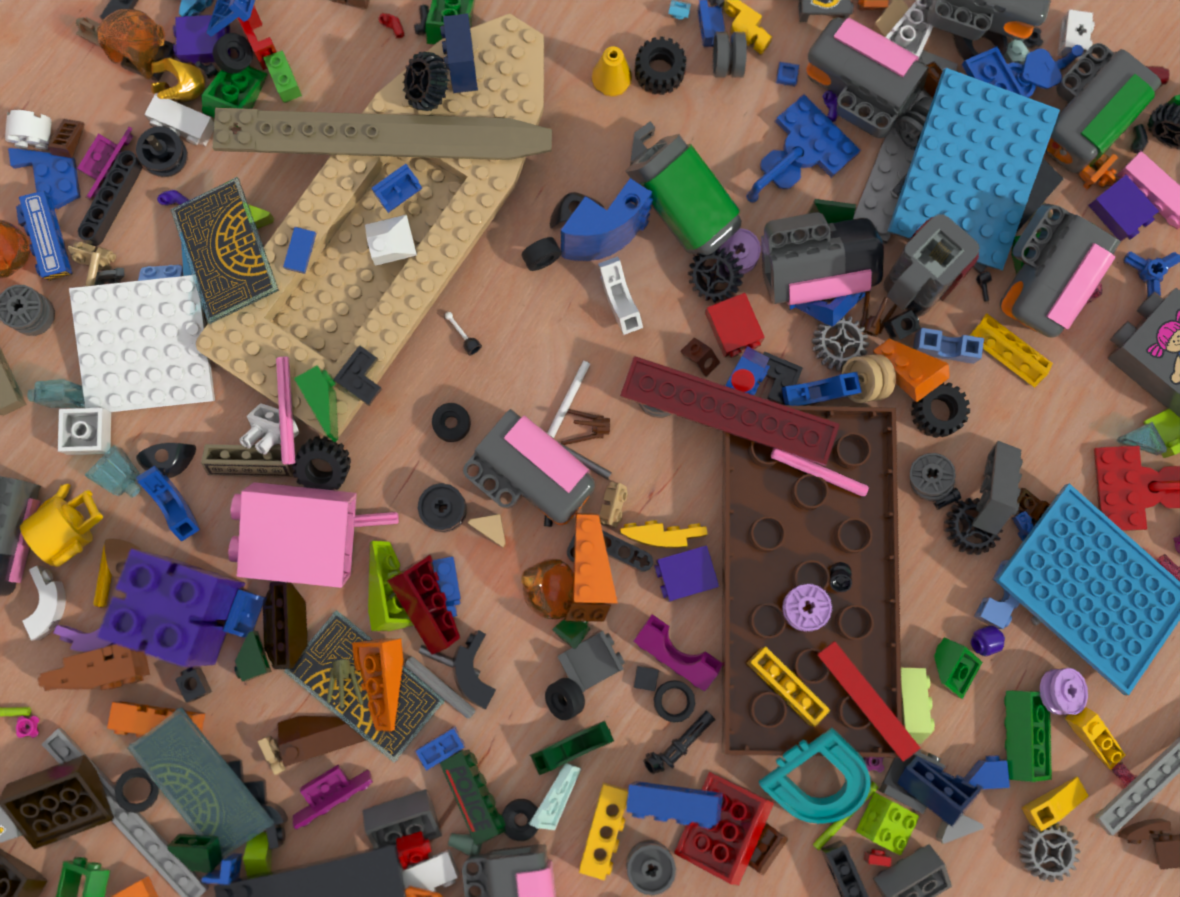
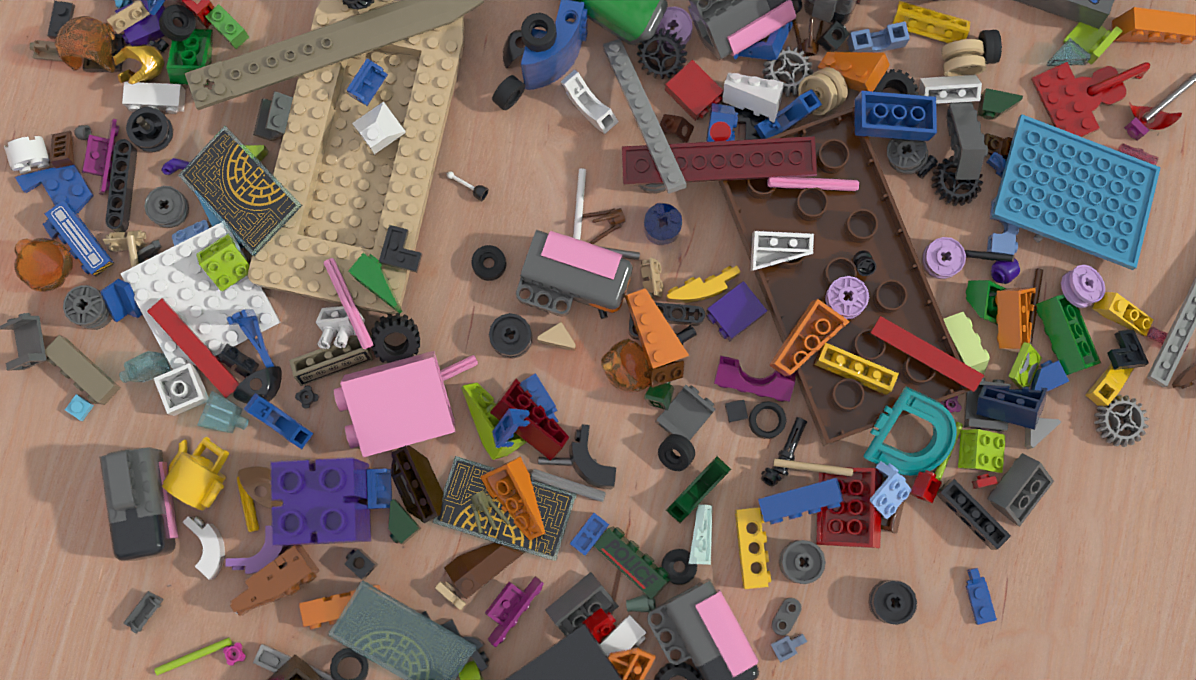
camera: 15 degrees left, 0 degrees up
blue tile [283,227,316,274] -> none
none -> dark grey hinge [74,125,91,140]
none -> blue panel [100,279,143,322]
none -> tan hinge [107,0,150,33]
none -> dark grey wheel [144,186,189,228]
none -> red tile [147,298,240,398]
none -> lime bracket [196,233,250,291]
none -> black hinge [217,343,259,378]
none -> blue hinge [226,309,276,368]
none -> dark grey panel [253,91,293,141]
none -> black plate [295,386,319,409]
none -> blue hinge [492,408,530,448]
none -> black tyre [521,13,557,52]
none -> light grey plate [603,39,687,194]
none -> clear blue brick [643,203,682,245]
none -> black pin [675,325,697,345]
none -> white wedge [723,73,784,122]
none -> white wedge [750,231,814,271]
none -> orange wedge [769,299,850,376]
none -> tan bar [773,458,853,476]
none -> blue brick [855,91,937,141]
none -> light blue bracket [870,461,912,519]
none -> red brick [910,470,942,504]
none -> white brick [919,75,982,104]
none -> lavender wheel [922,237,966,279]
none -> tan wheel [941,39,986,77]
none -> black piece [964,250,1014,262]
none -> black tyre [978,29,1002,64]
none -> dark green slope [978,88,1023,120]
none -> orange wedge [995,287,1036,349]
none -> lime piece [1009,342,1042,390]
none -> reddish brown bar [1029,268,1043,344]
none -> black plate [1107,329,1149,370]

